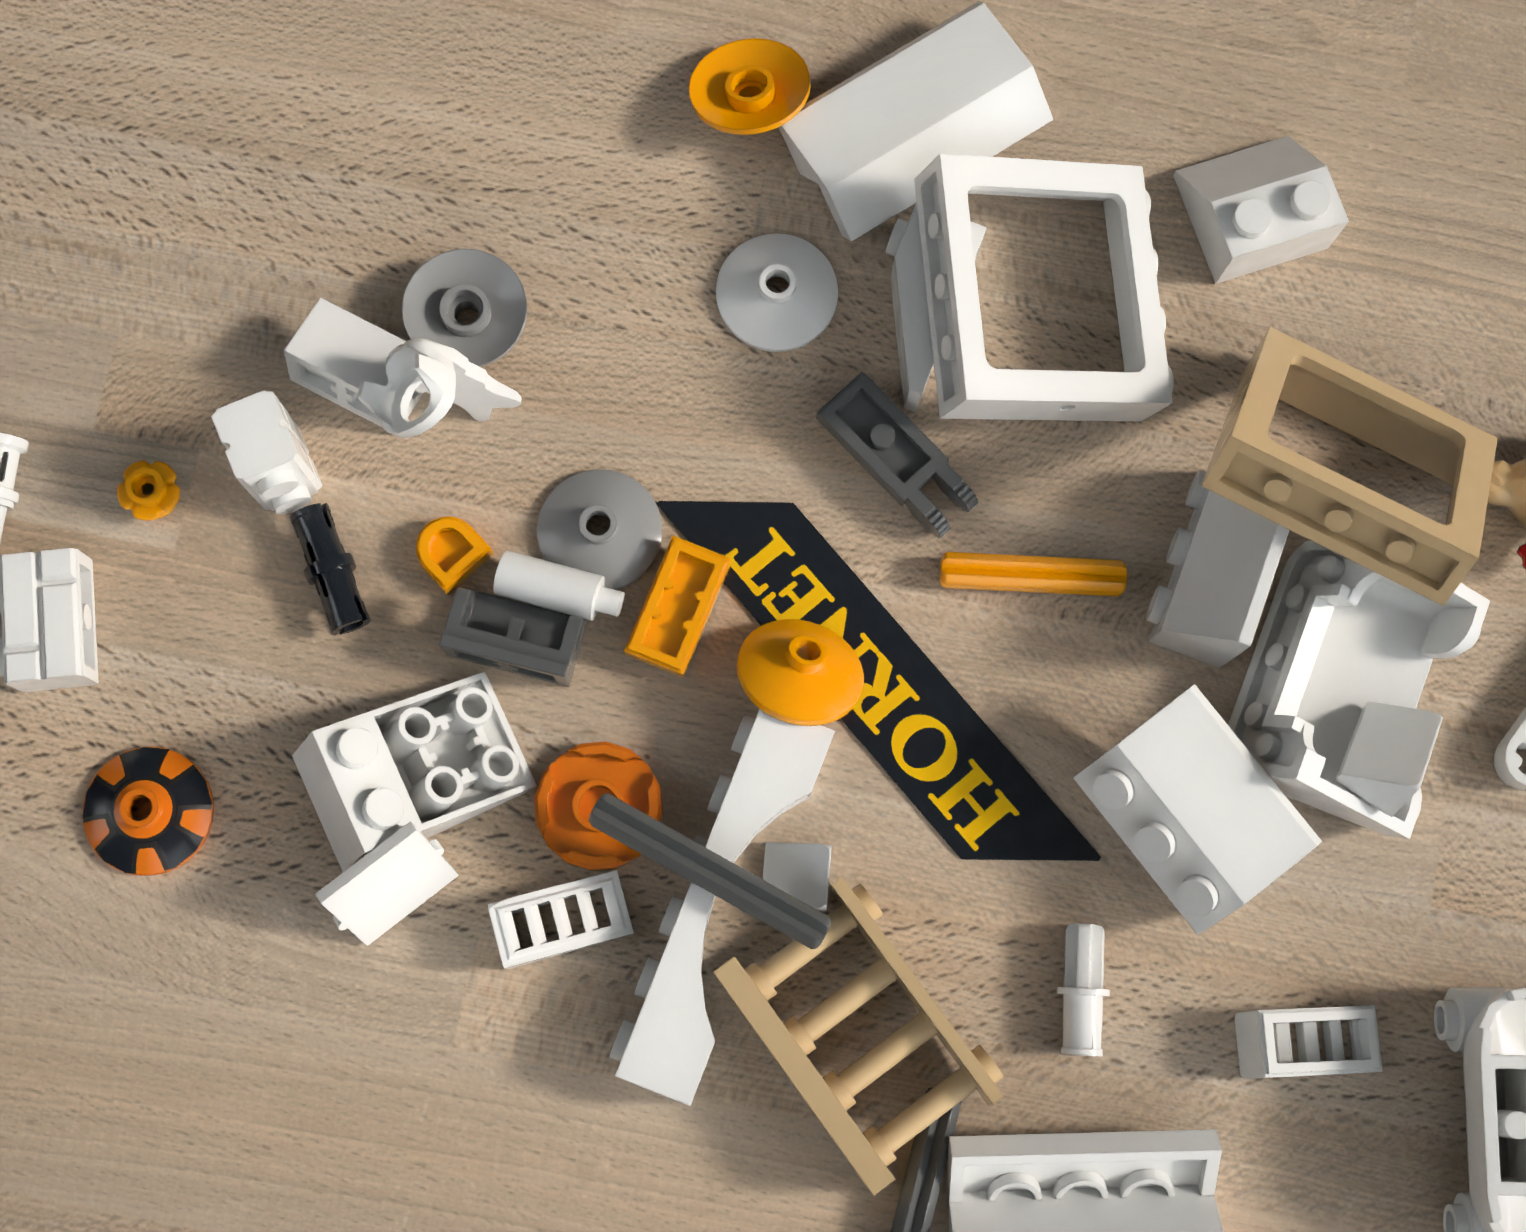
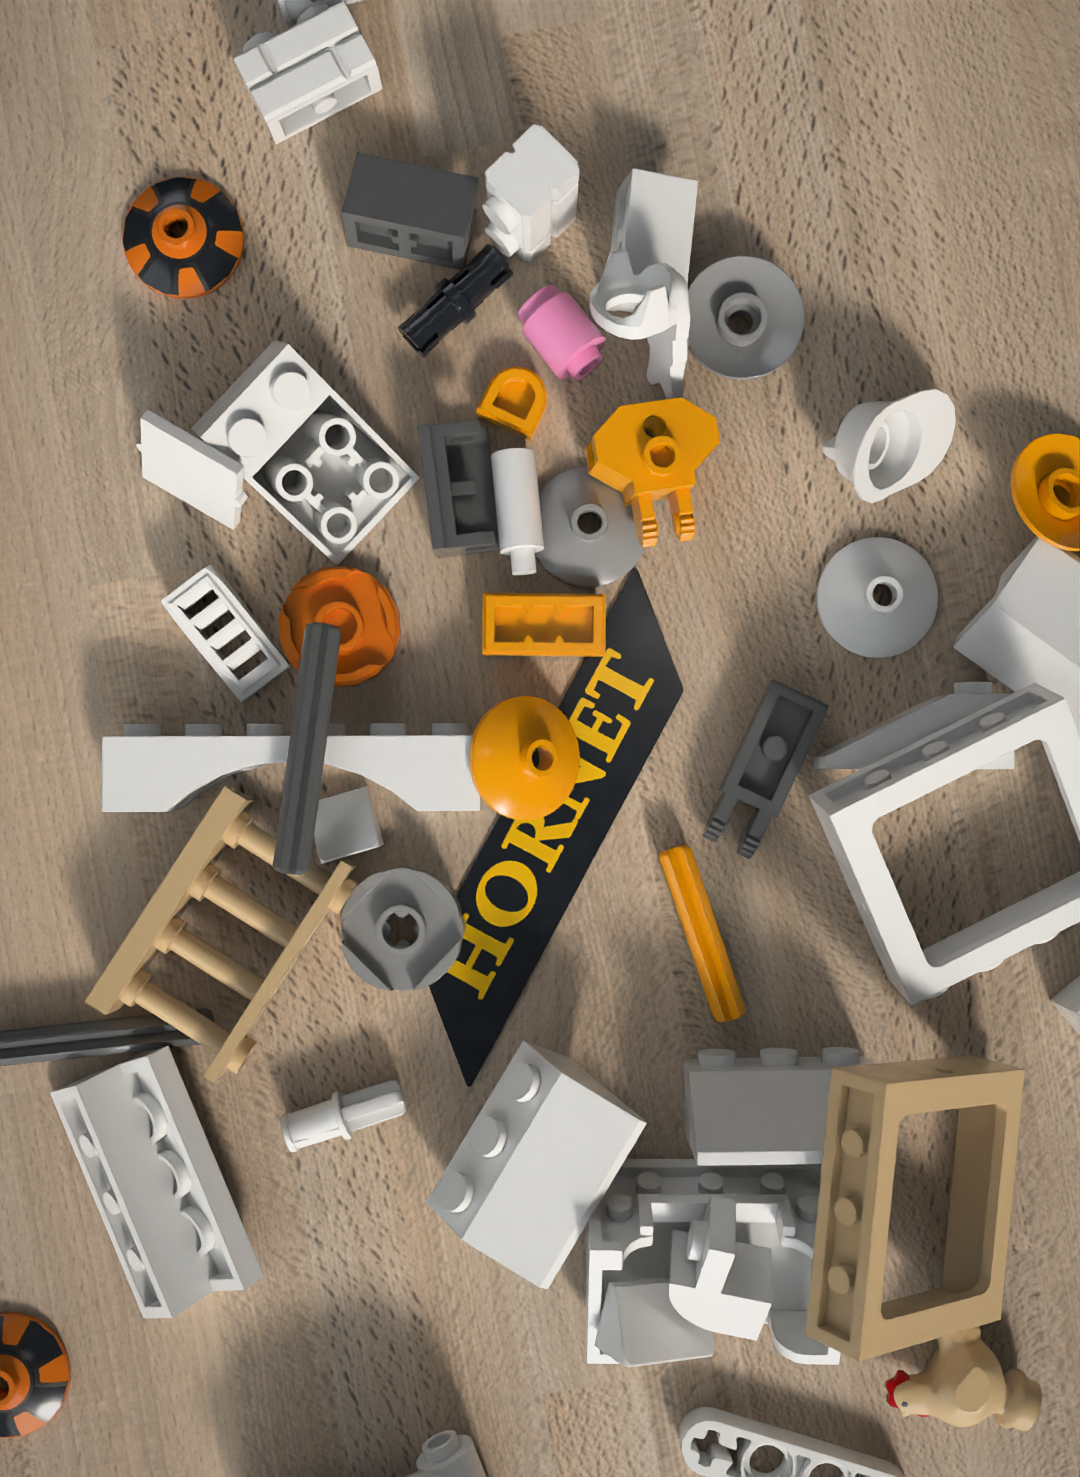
camera: 70 degrees right, 10 degrees up
light orange plate [117,460,180,521] -> none
white slope [1235,1005,1383,1079] -> none
none -> light grey plate [341,866,466,991]
none -> dark grey hinge [342,152,479,270]
none -> bright pink brick [518,285,606,380]
none -> light orange hinge [584,397,720,548]
none -> white brick [669,1195,772,1341]
none -> white piece [822,388,956,503]

